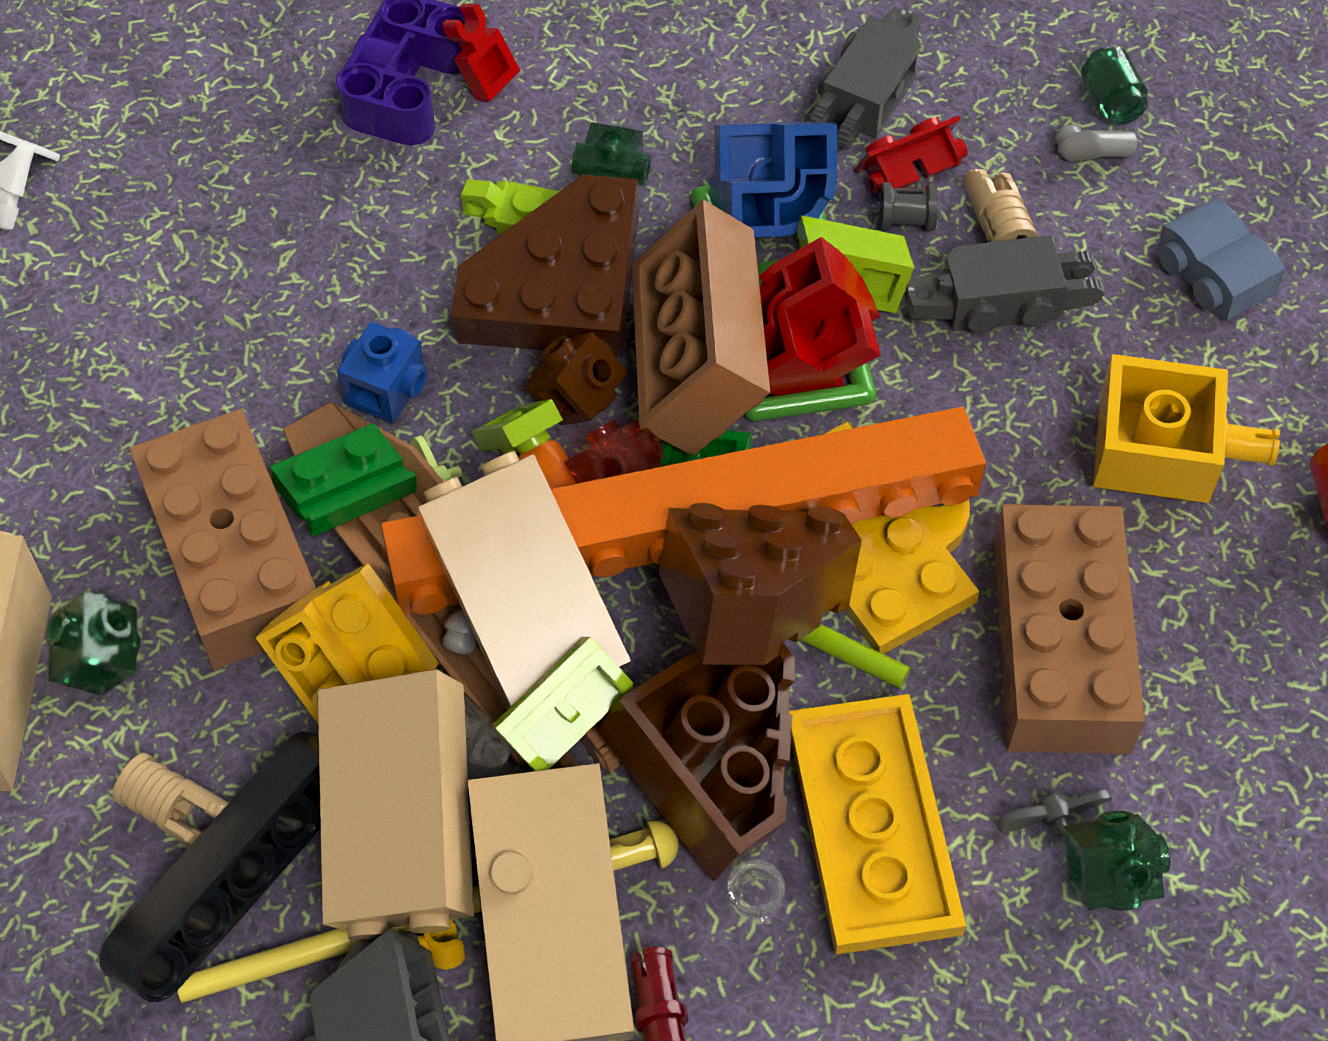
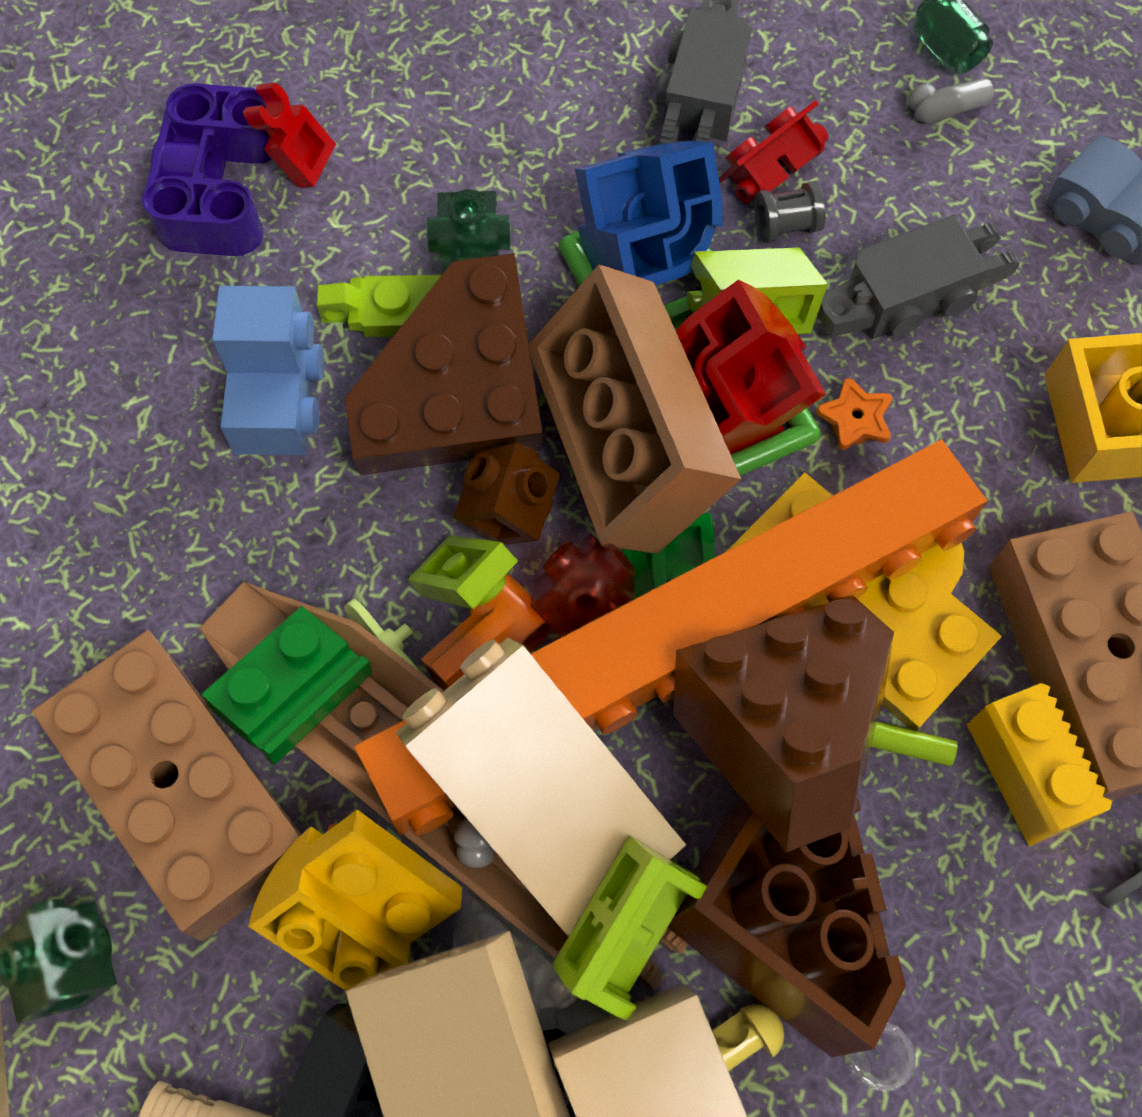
camera: 15 degrees left, 10 degrees up
blue brick [337,321,428,424] -> none
yellow plate [788,694,966,955] -> none
tan hinge [964,169,1038,243] -> none
none -> medium blue brick [212,286,324,455]
none -> orange plate [815,378,893,450]
none -> yellow brick [966,683,1112,847]

